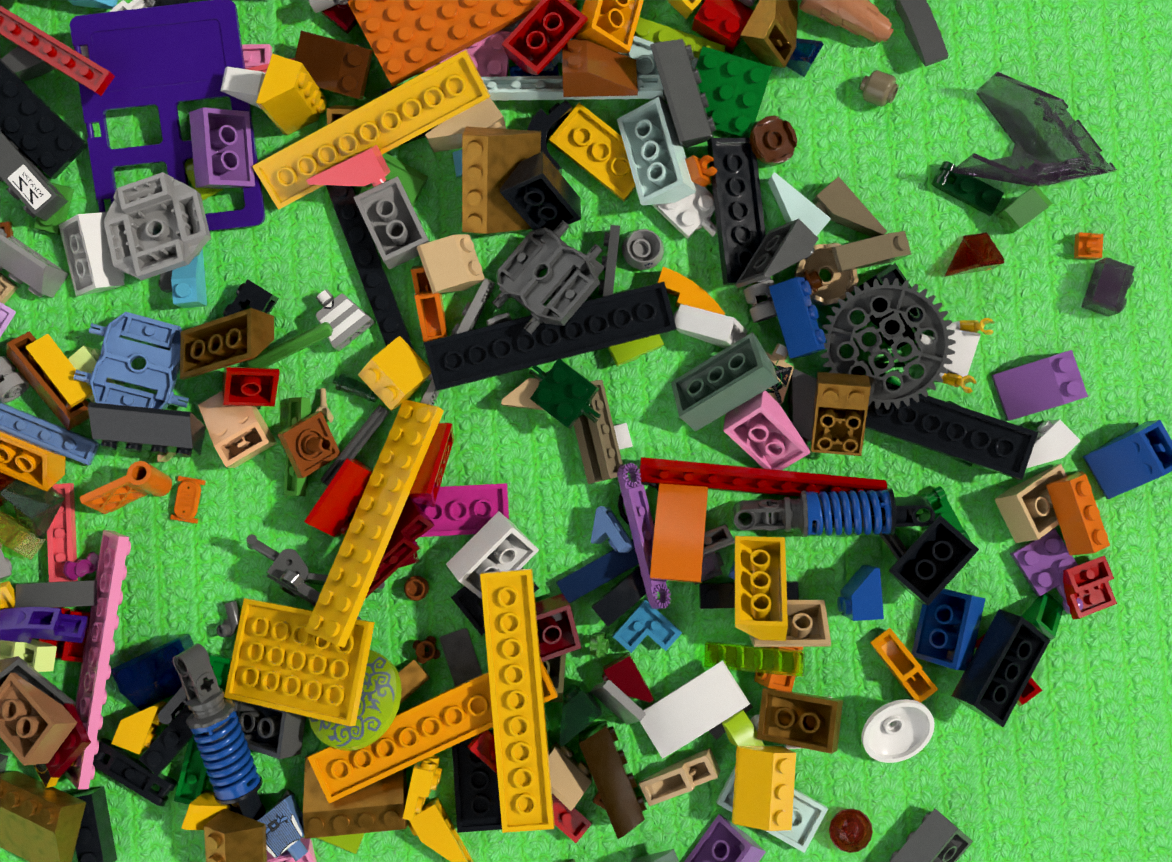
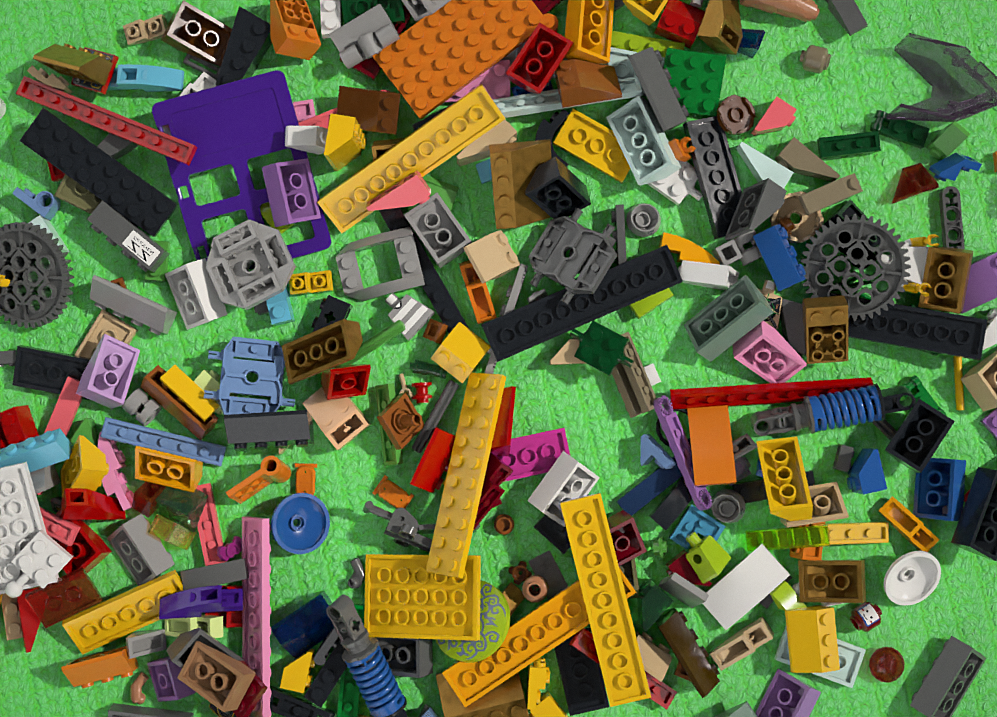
camera: 10 degrees left, 0 degrees up
none -> blue dish [271,493,330,554]
none -> yellow slope [289,270,333,295]
none -> light grey wedge [335,226,425,301]
none -> orange piece [373,475,414,509]
none -> red wheel [412,382,432,403]
none -> dark orange plate [423,318,448,344]
none -> nougat head [522,575,549,603]
none -> lime torso [685,531,731,584]
none -> light grey hat [711,489,745,524]
none -> light grey brick [712,239,743,266]
none -> coral slope [751,97,797,136]
none -> yellow tile [811,522,889,545]
none -> dark green plate [817,131,881,159]
none -> dark grey piece [833,444,855,472]
none -> head [850,602,882,632]
none -> pearl gold slope [918,247,973,314]
none -> blue slope [929,153,982,181]
none -> dark grey beam [939,186,965,250]
none -> yellow bar [953,356,965,410]

